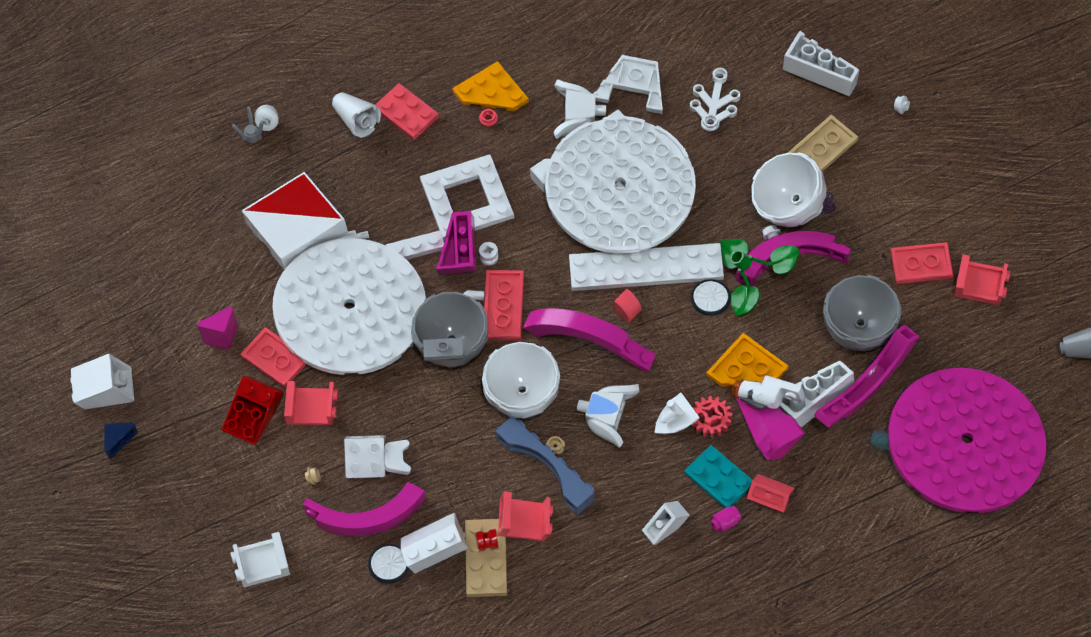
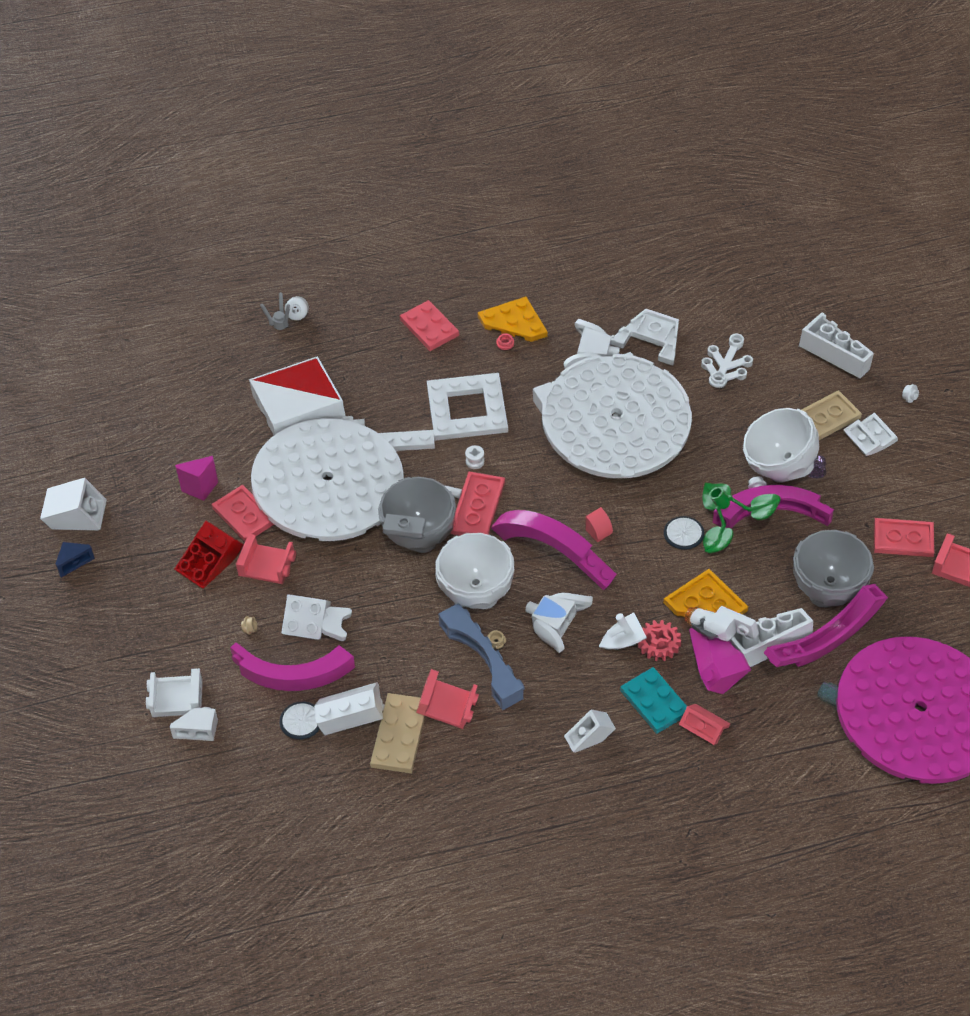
camera: 10 degrees right, 10 degrees down
white cone [332,92,381,138] -> none
dark pink wedge [436,211,477,275] -> none
red wheel [476,529,499,551] -> none
white plate [569,243,724,291] -> none
dark pink brick [710,506,741,533] -> none
none -> white slope [170,707,218,741]
none -> white slope [843,413,898,456]

